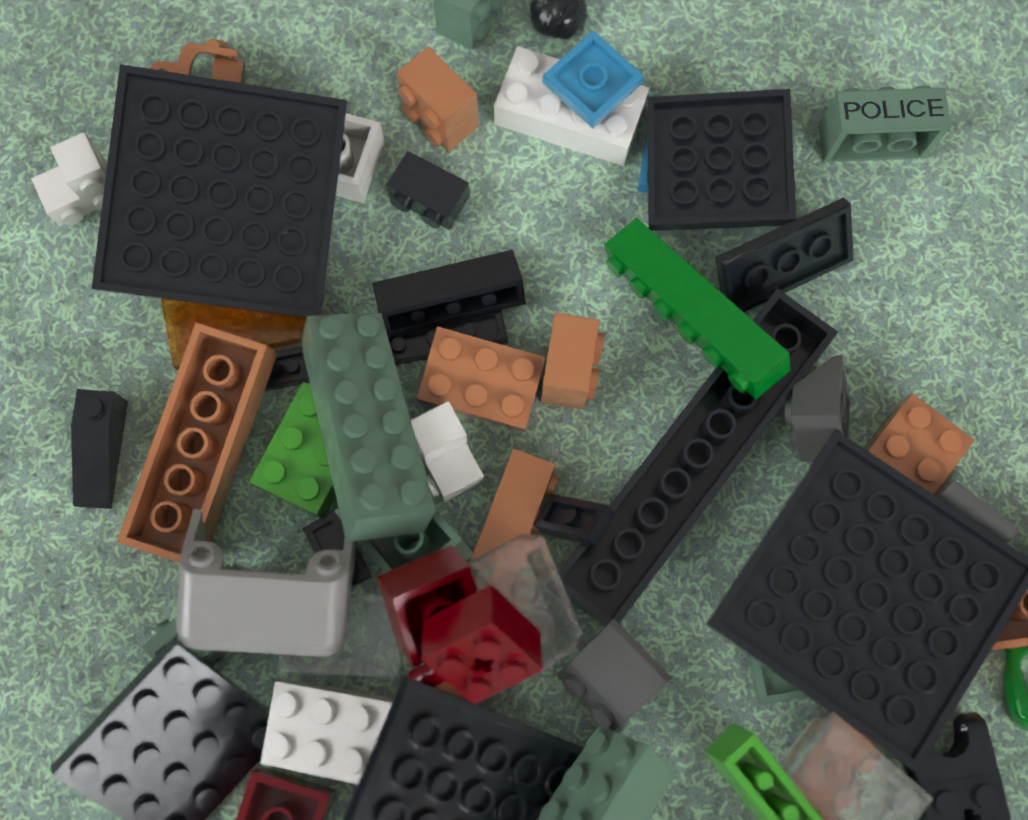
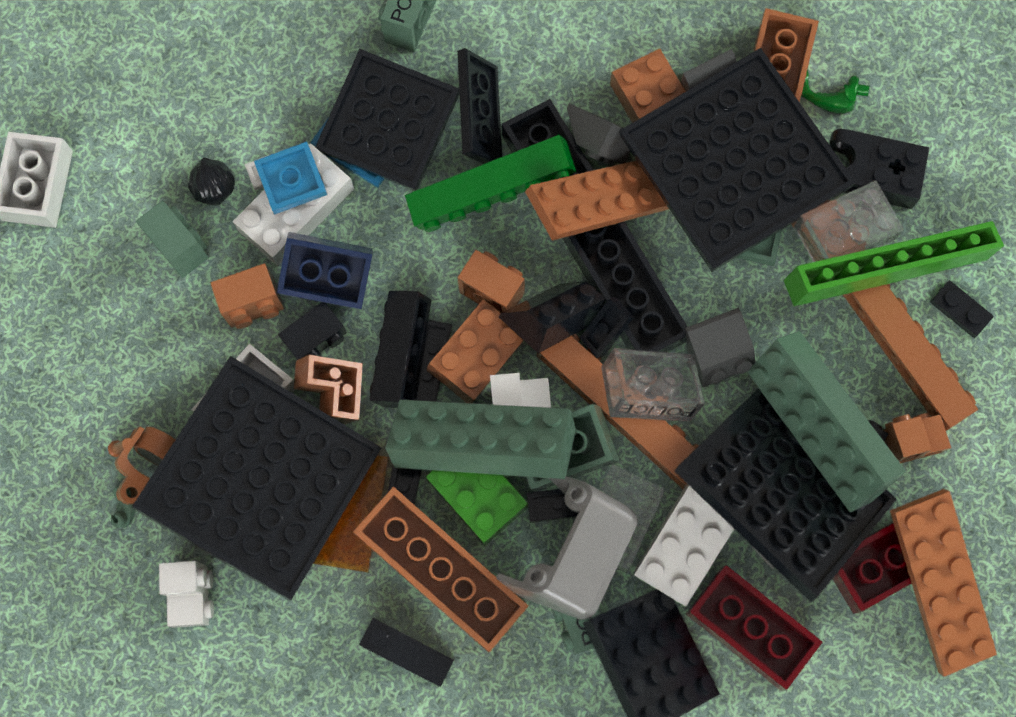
camera: 65 degrees left, 0 degrees up
dark red brick [376,545,477,667] -> none
dark red brick [407,584,543,705] -> none
none -> dark blue brick [277,232,373,310]
none -> nougat brick [294,355,363,425]
none -> black slope [499,281,606,354]
none -> nougat plate [525,161,669,241]

